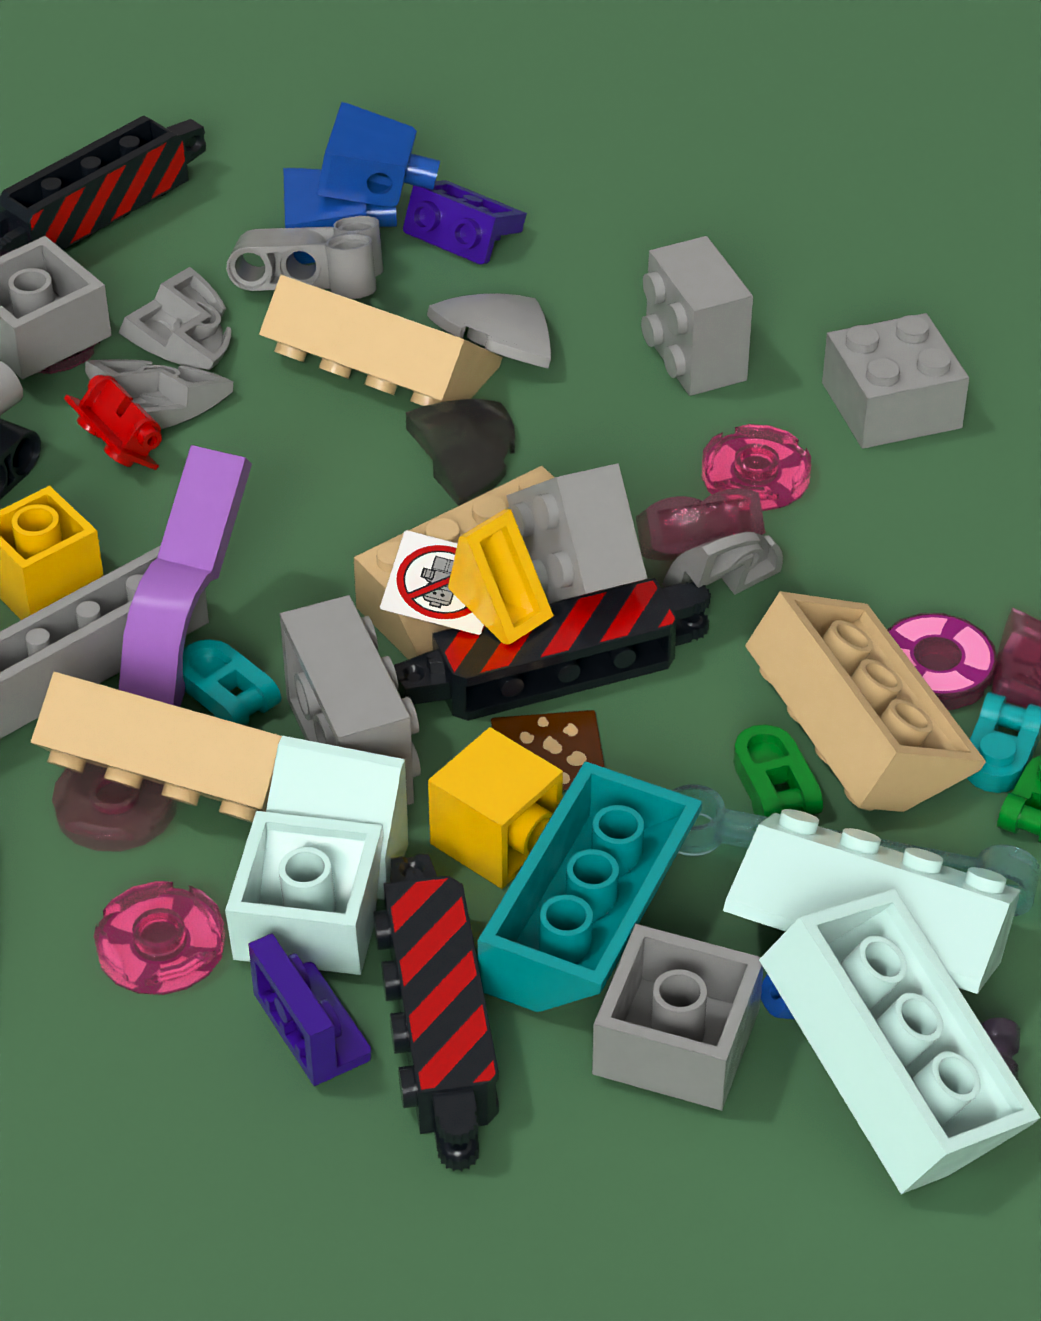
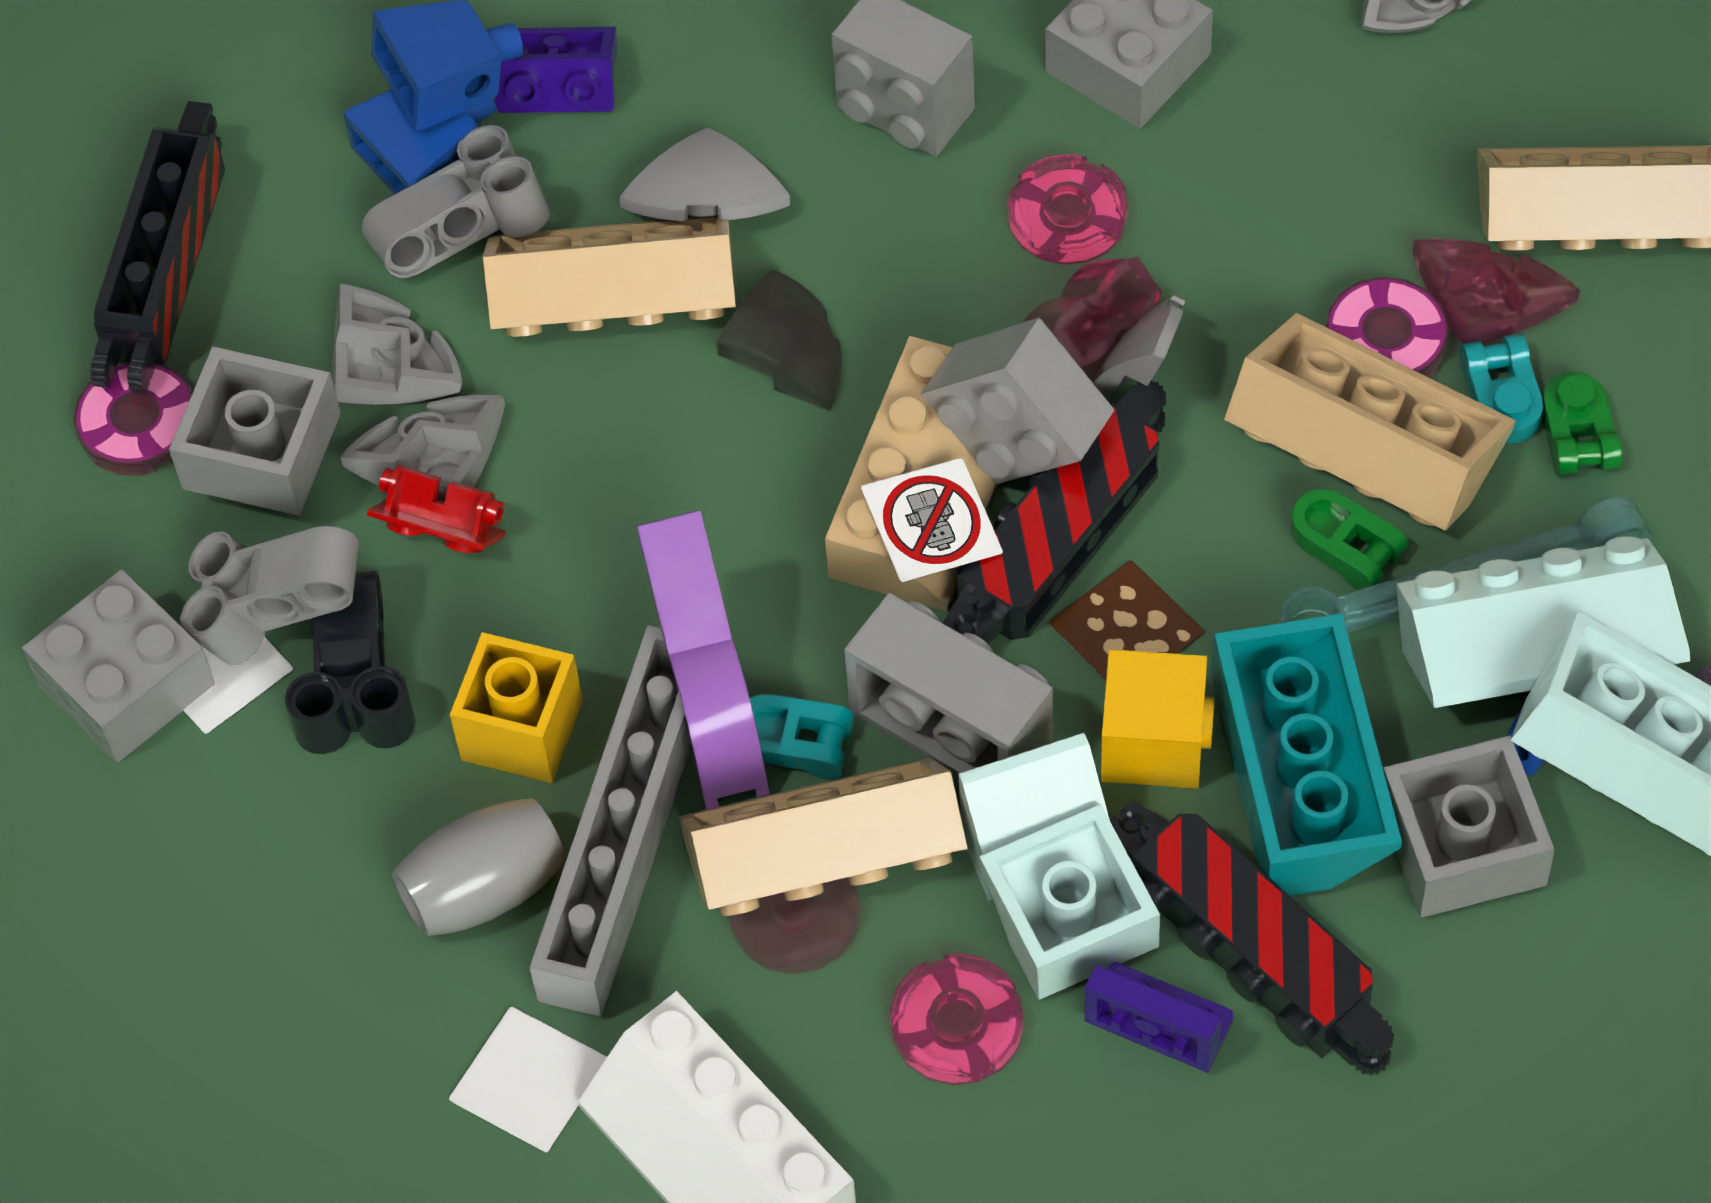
camera: 30 degrees left, 15 degrees up
yellow slope [448,509,554,644] -> none

